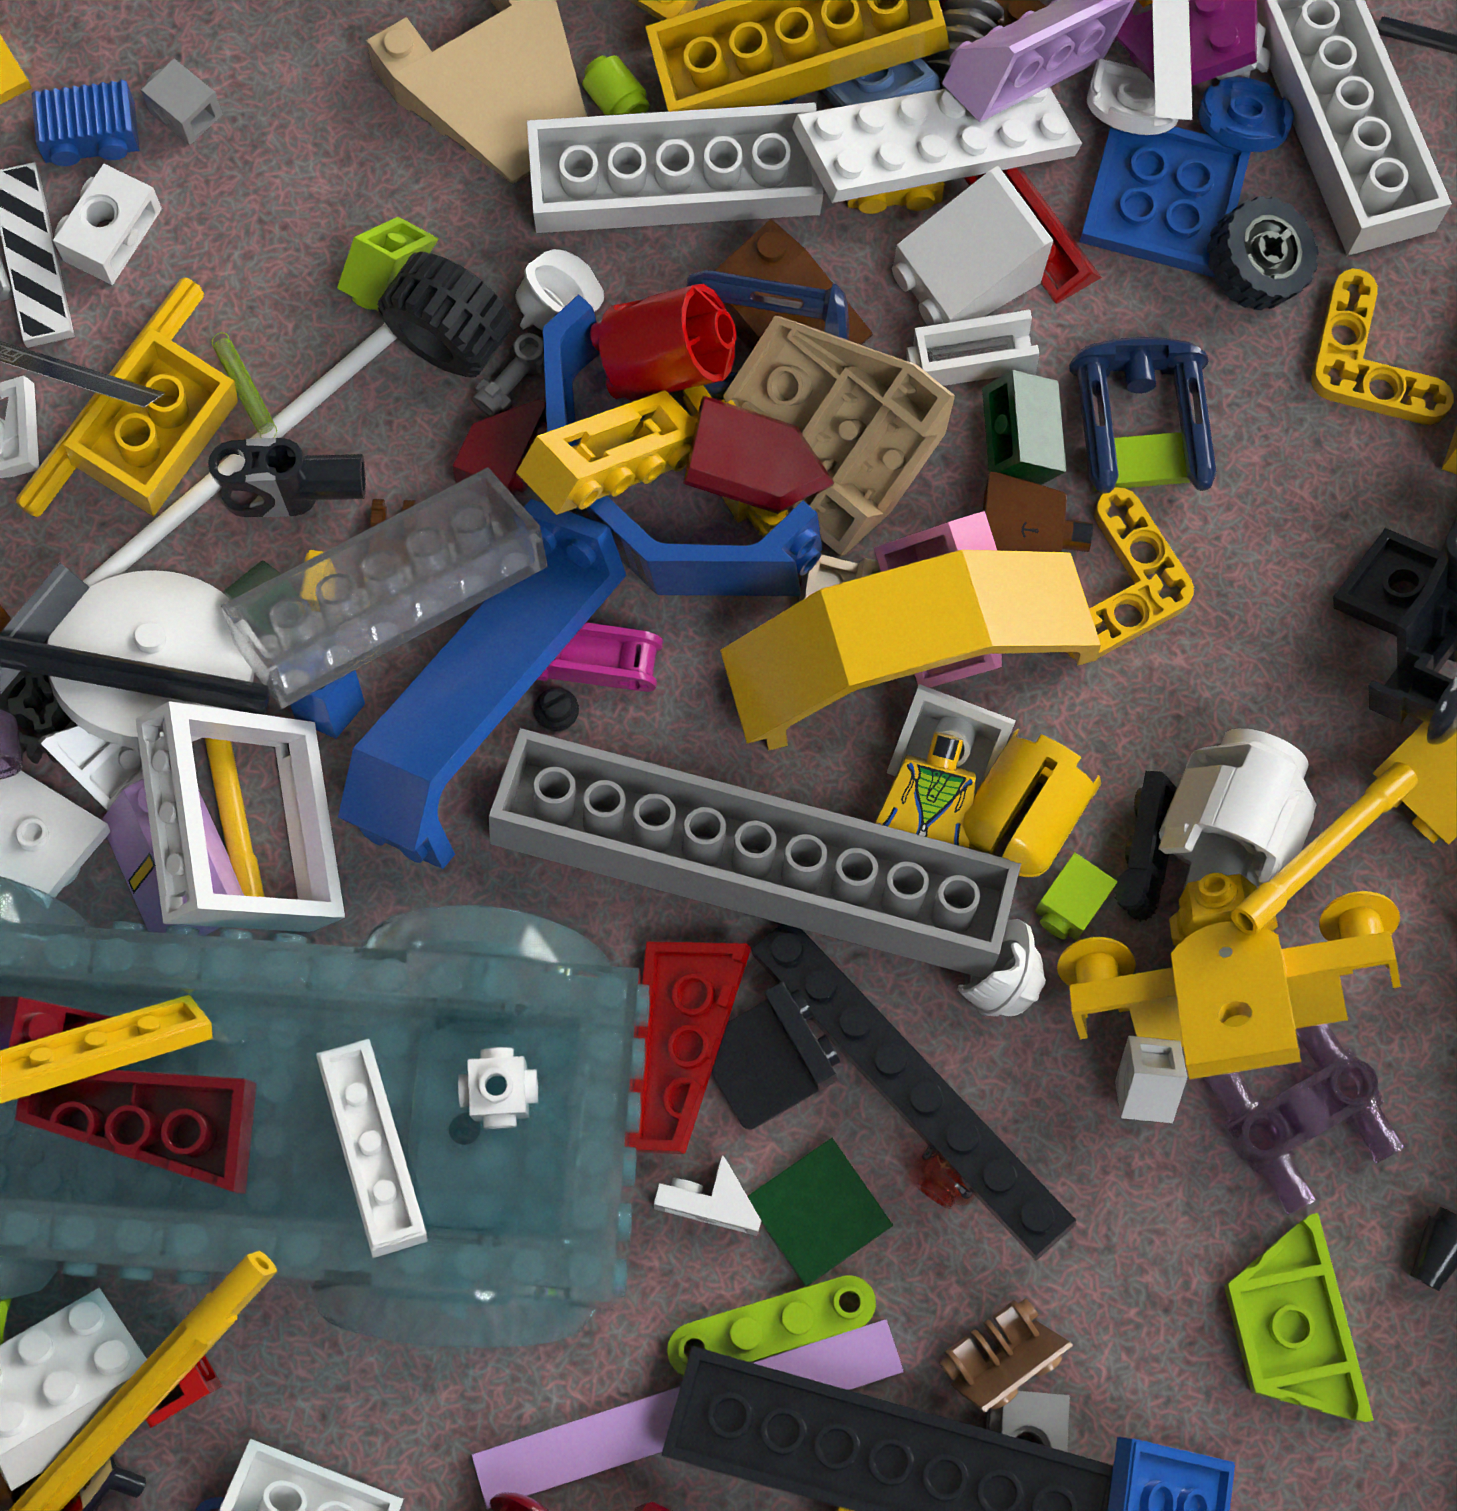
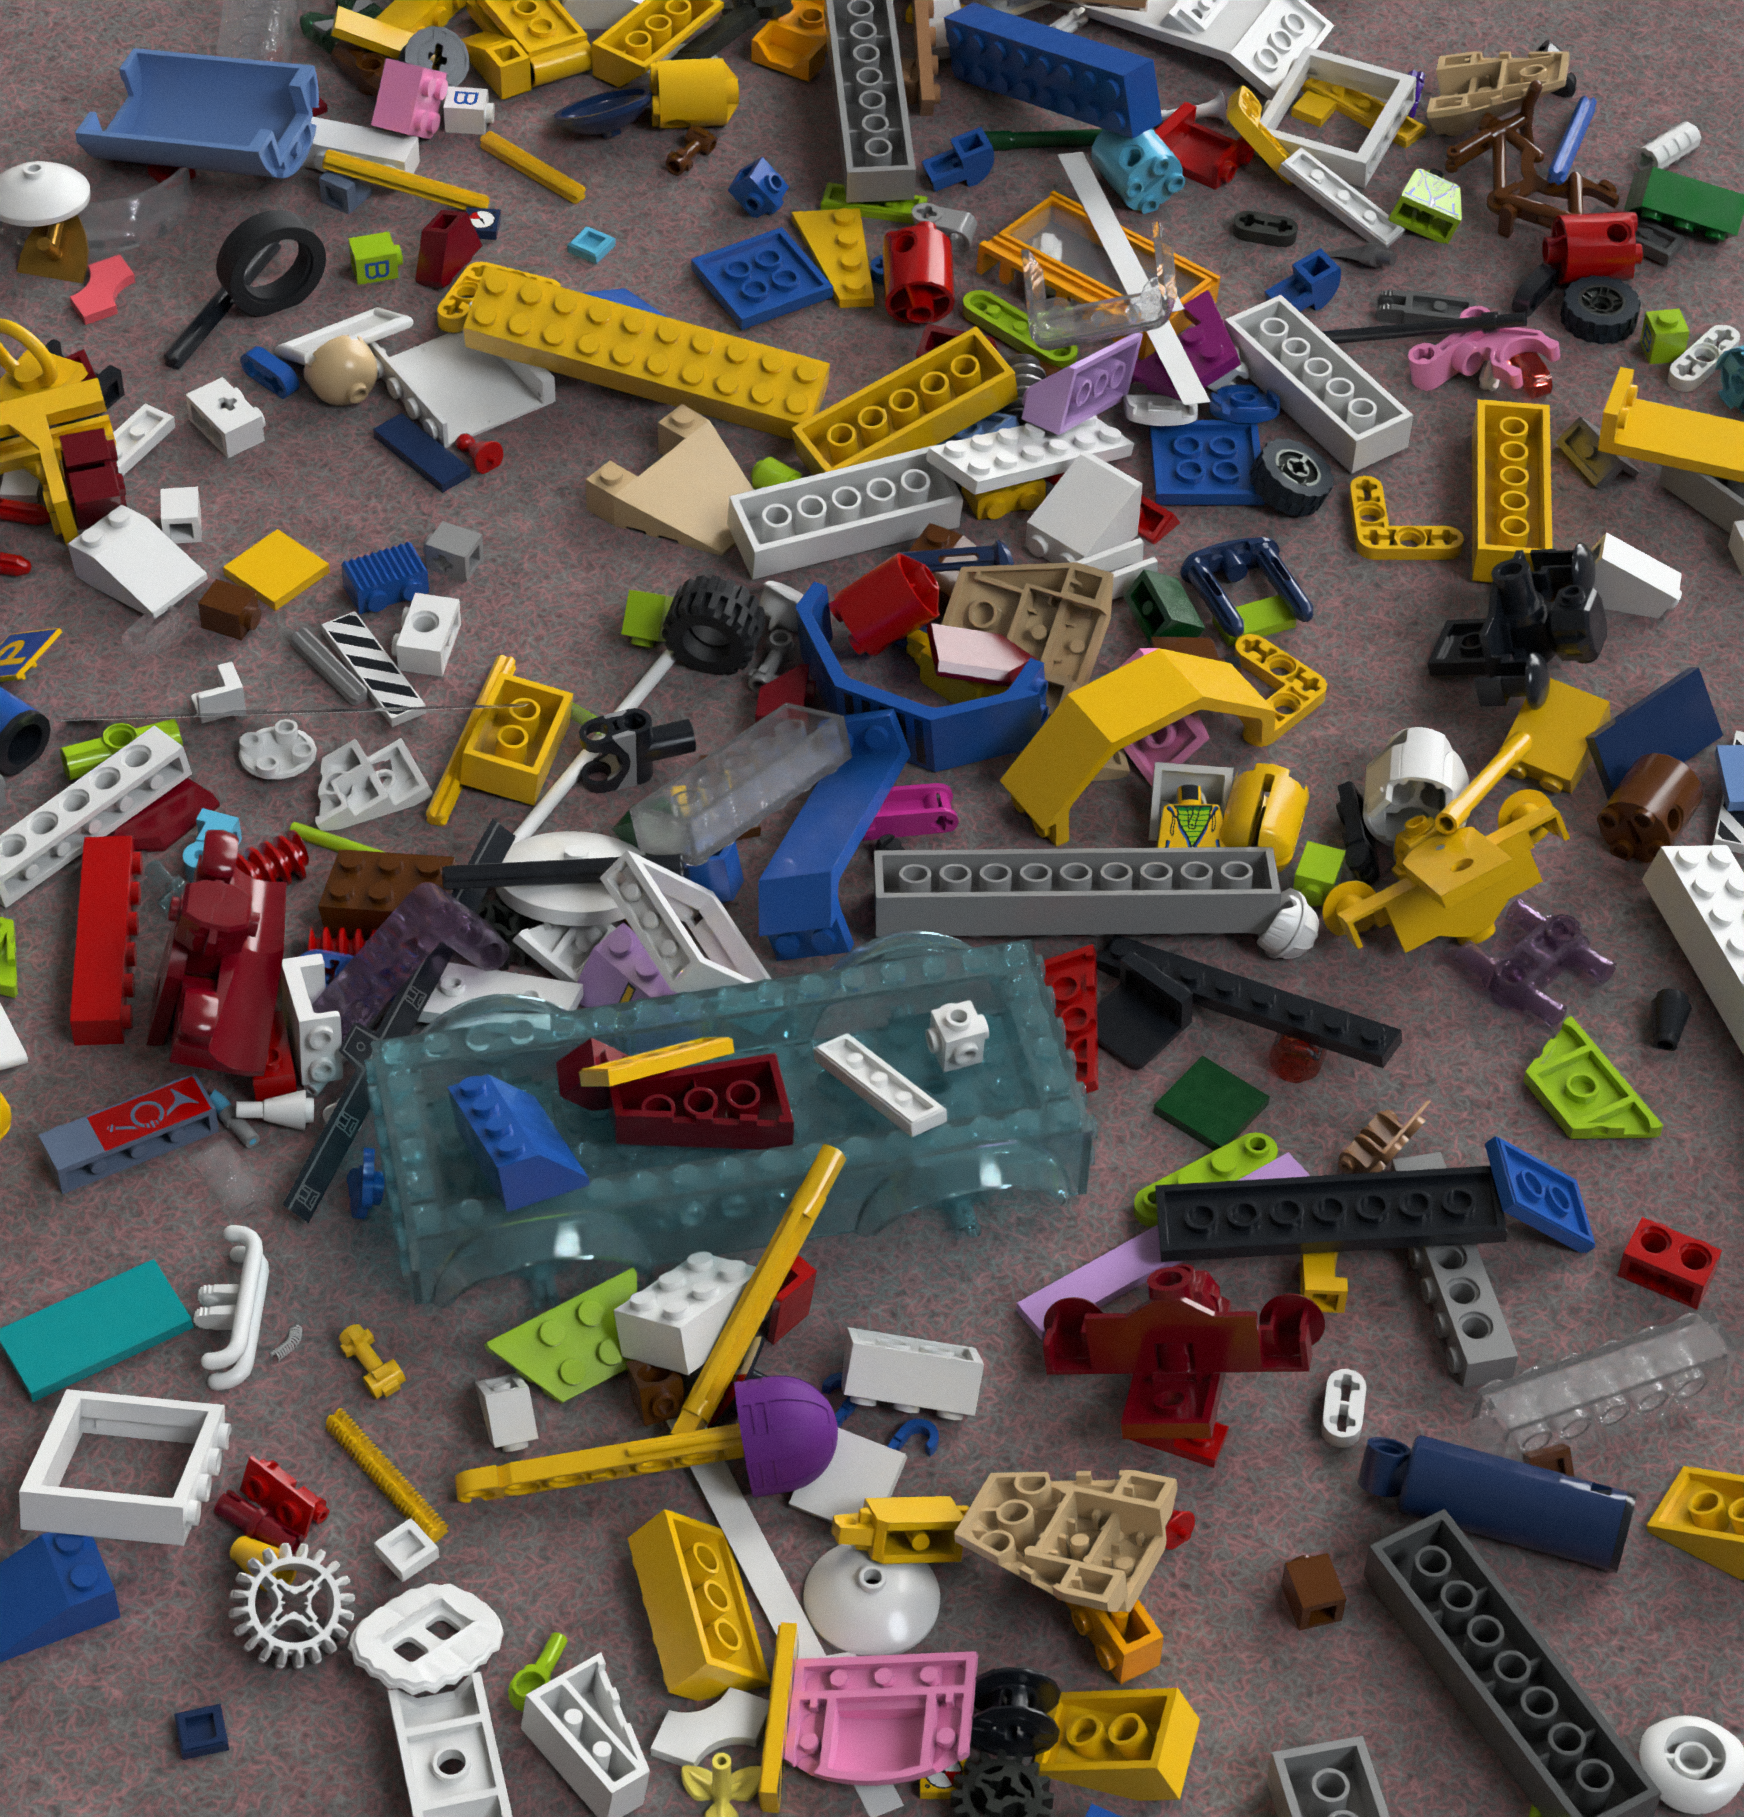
camera: 15 degrees left, 25 degrees down
yellow brick [516,390,696,515] -> none
white slope [654,1155,761,1236] -> none
white brick [1115,1036,1187,1123] -> none

